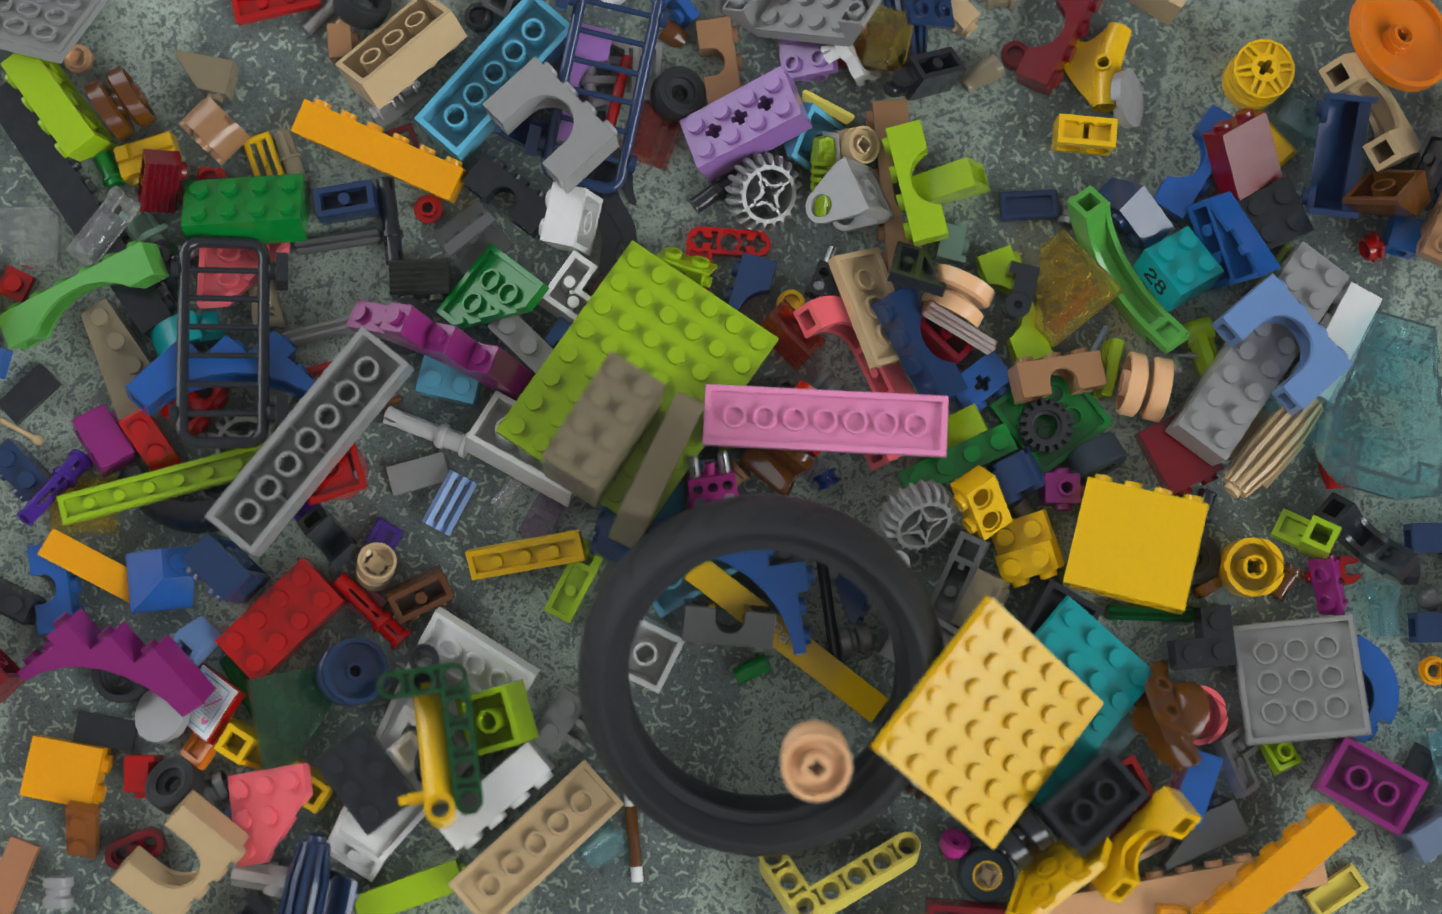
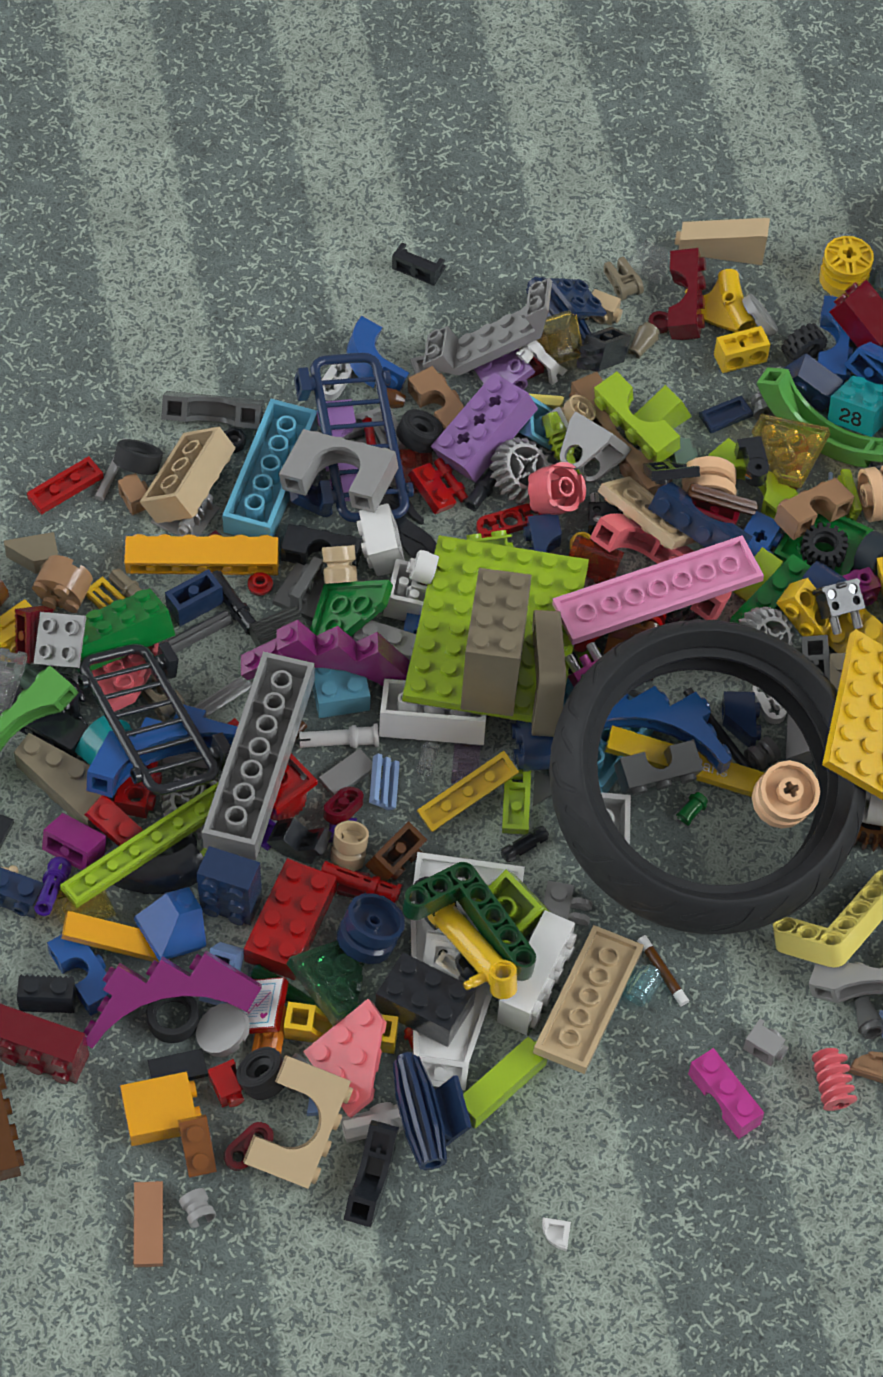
camera: 25 degrees left, 25 degrees down
none -> light grey hinge [33,612,86,668]
none -> tan wheel [322,545,357,583]
none -> dark red plate [323,787,364,825]
none -> white plate [406,550,439,585]
none -> red plate [408,458,468,515]
none -> black axle [501,826,549,862]
none -> coral brick [528,462,586,515]
none -> black tyre [781,323,828,363]
none -> piece [812,578,865,635]

